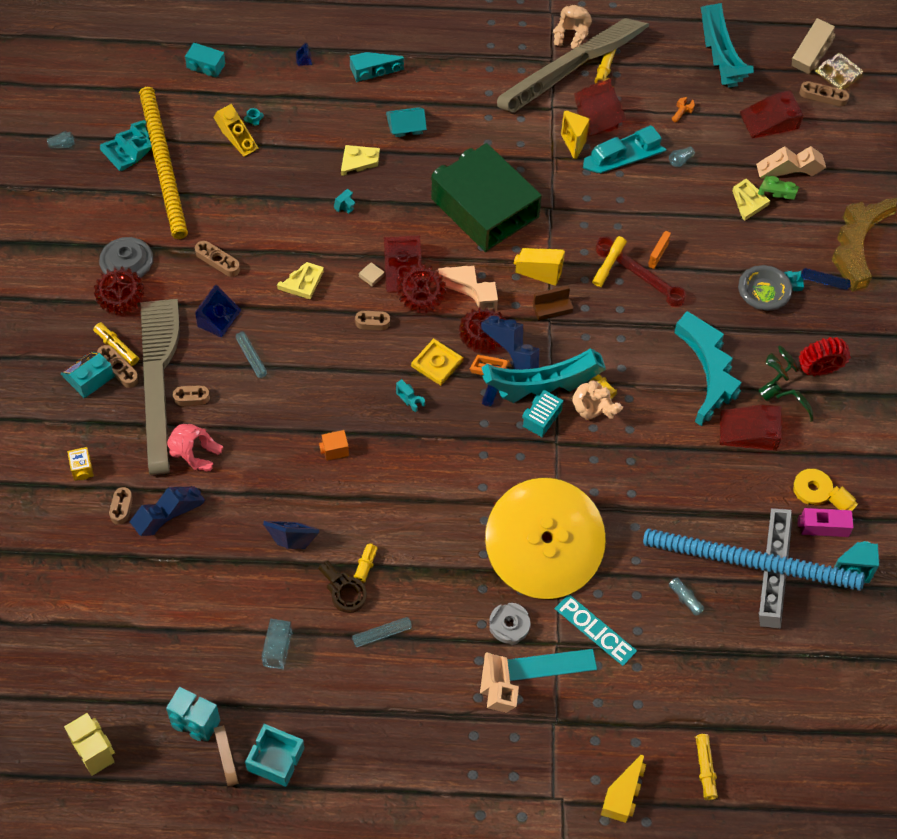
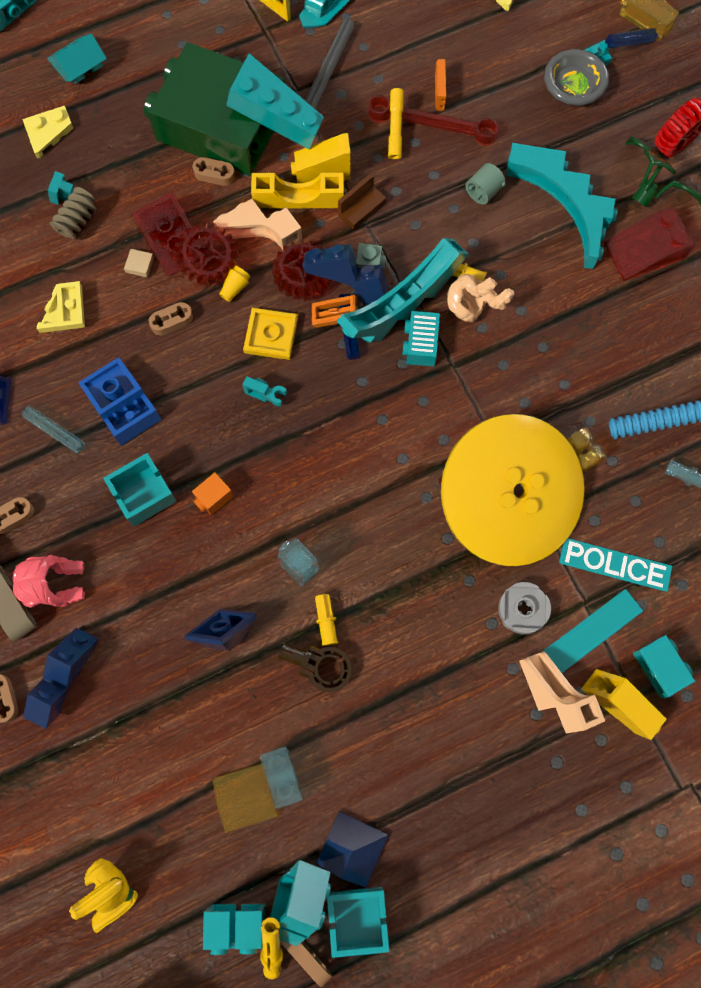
camera: 25 degrees left, 15 degrees up
clear light blue axle [352,617,412,647] -> none
none -> dark tan piece [49,187,97,240]
none -> yellow hair [69,858,138,933]
none -> blue slope [78,357,162,446]
none -> teal piece [103,453,177,527]
none -> medium nougat beam [192,157,235,186]
none -> clear yellow slope [212,763,278,833]
none -> yellow cone [219,266,250,302]
none -> teal wedge [226,54,324,149]
none -> yellow arch [251,173,344,209]
none -> yellow pin [260,918,283,979]
none -> teal piece [270,860,331,946]
none -> clear light blue brick [277,538,319,587]
none -> dark grey axle [305,19,354,109]
none -> dark blue slope [316,811,388,888]
none -> sand green brick [356,243,386,270]
none -> sand green piece [465,163,505,205]
none -> clear yellow wheel [567,427,607,473]
none -> yellow slope [581,669,667,740]
none -> teal brick [632,635,695,699]

